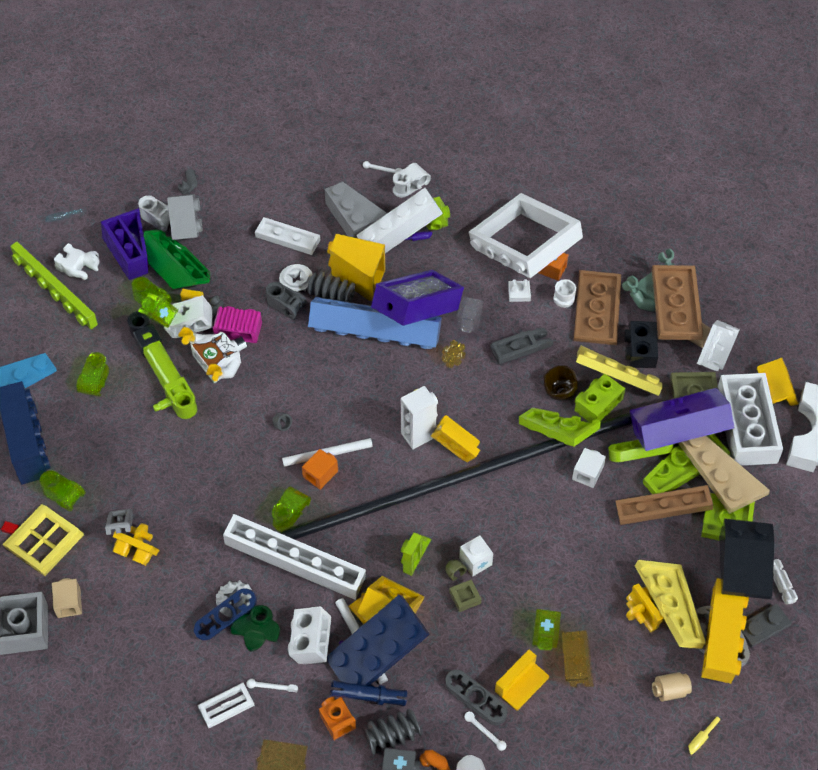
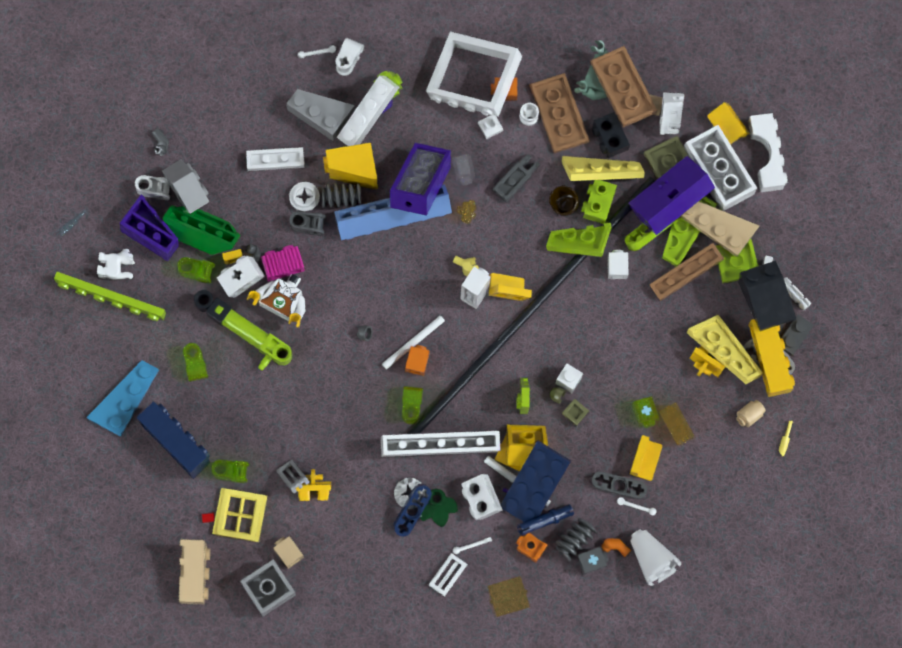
camera: 30 degrees left, 20 degrees up
clear neon green brick [138,293,179,328] -> none

